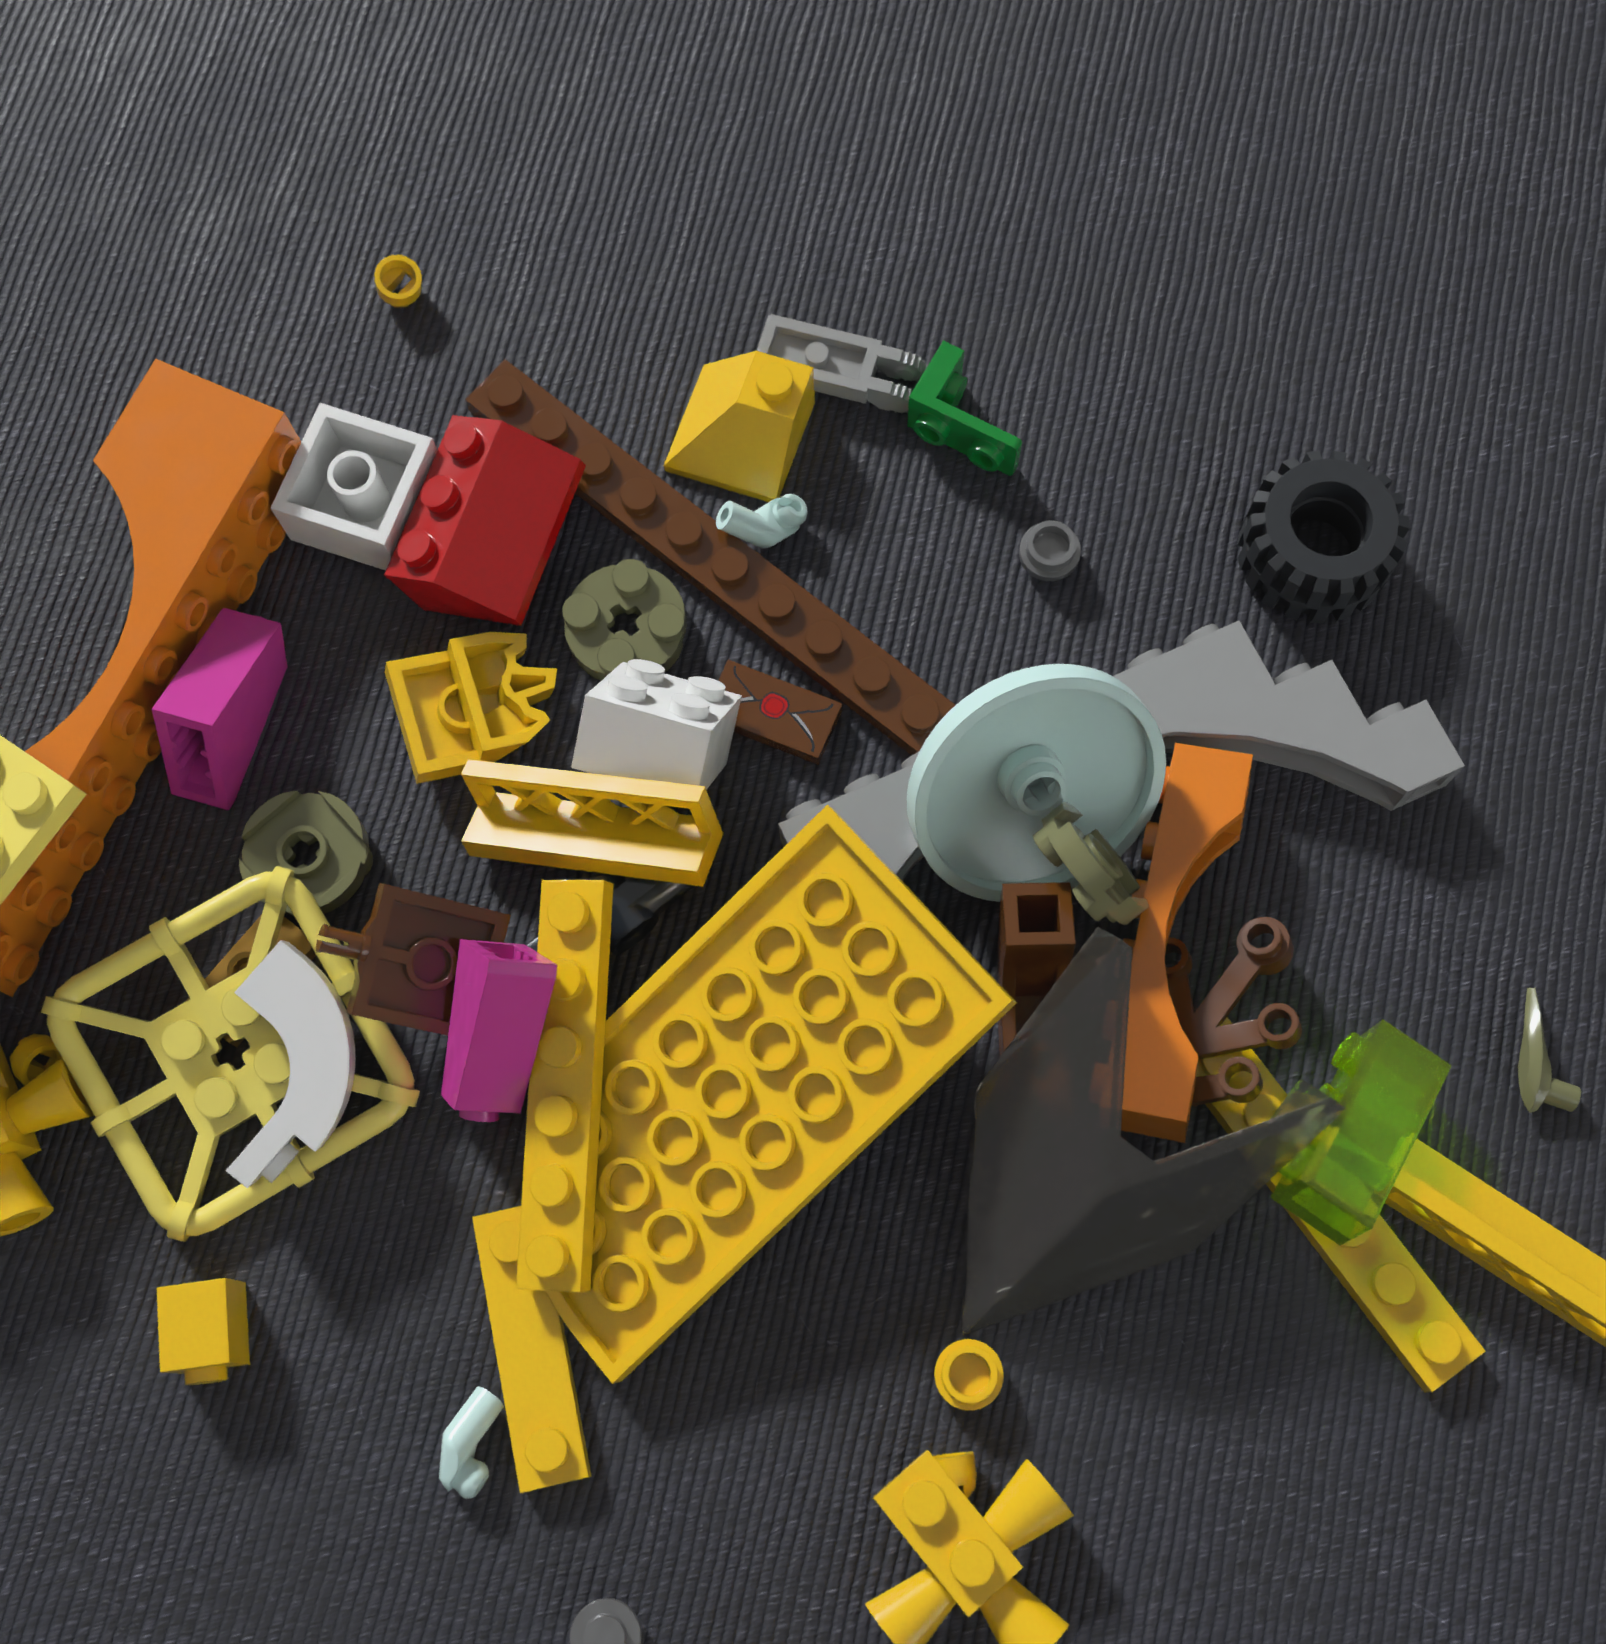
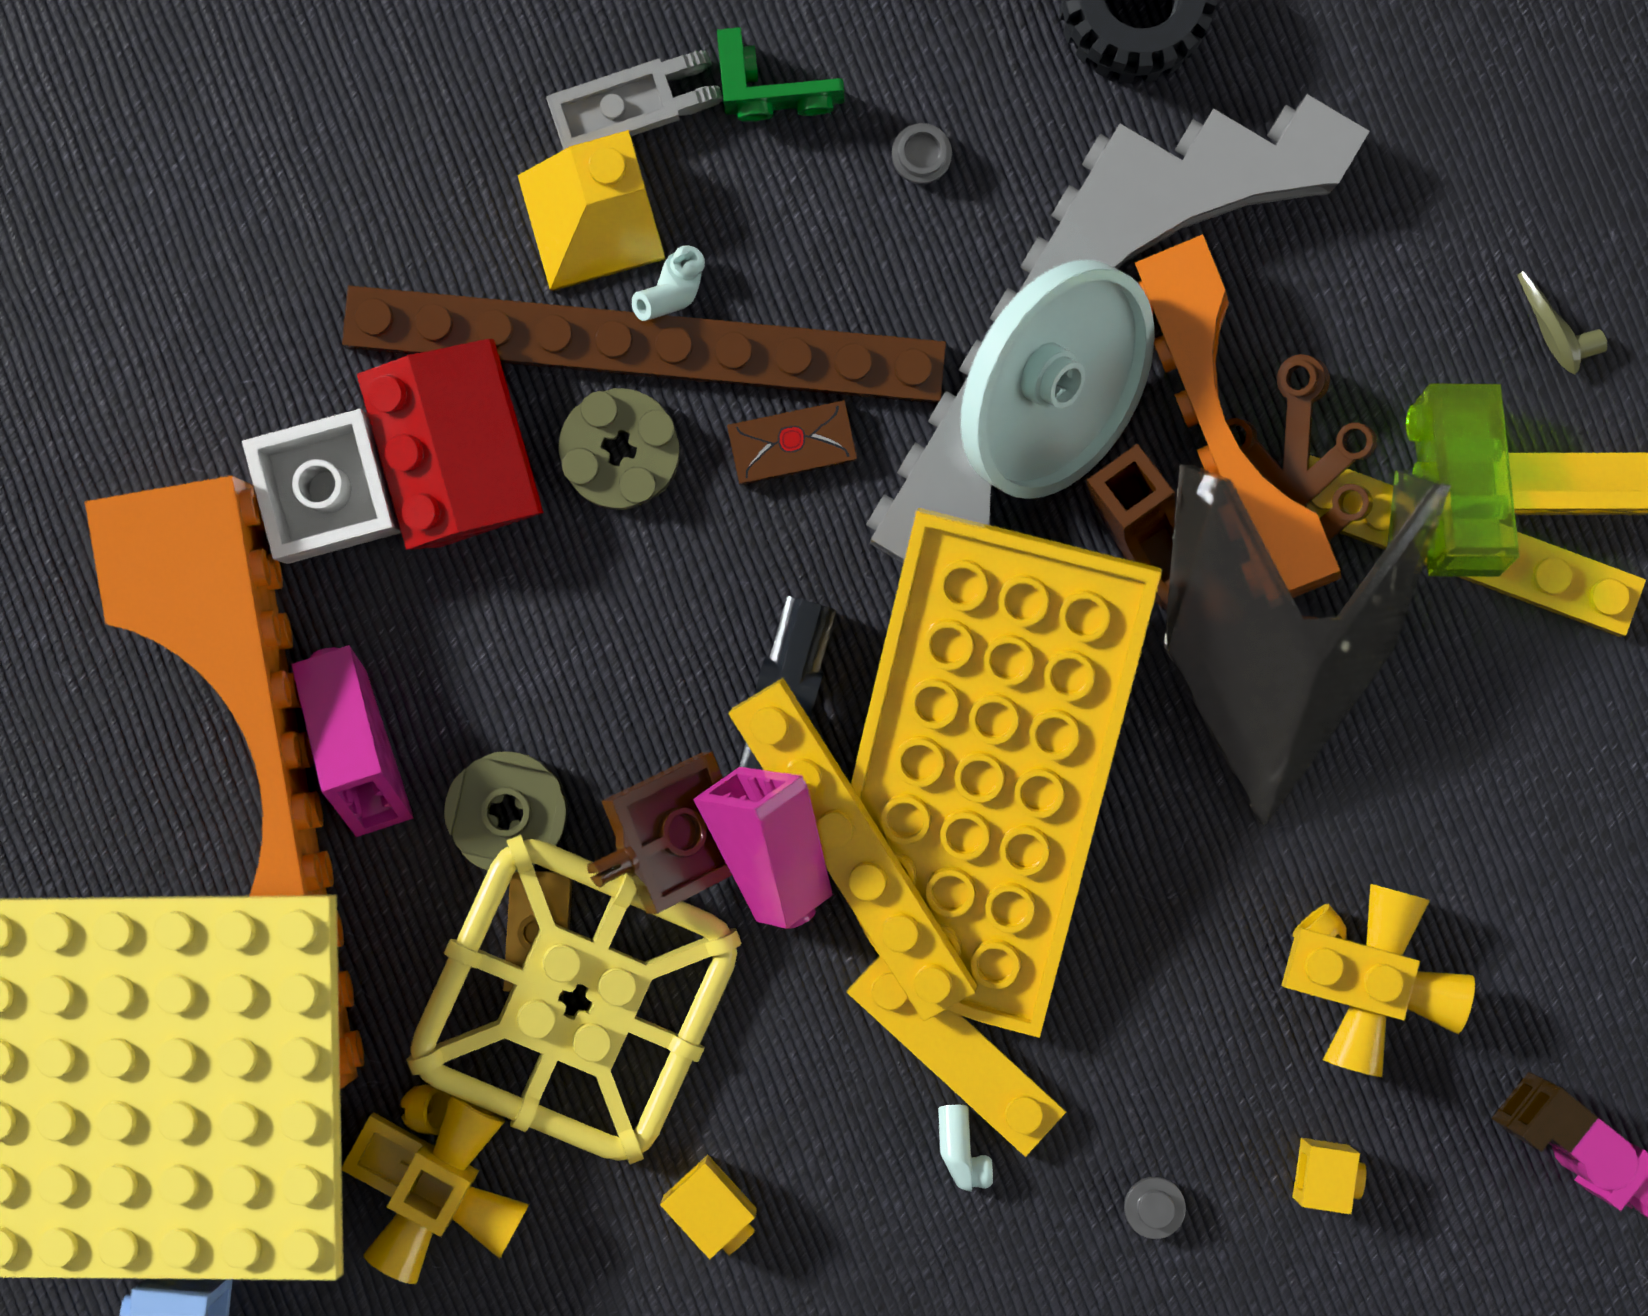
camera: 40 degrees left, 15 degrees up
white arch [226,940,355,1188] -> none
yellow hinge [374,255,422,307] -> none
yellow plate [385,632,557,784] -> none
yellow fence [461,759,723,887] -> none
white brick [571,659,742,790] -> none
yellow plate [934,1339,1004,1411] -> none
olive plate [1033,802,1149,925] -> none

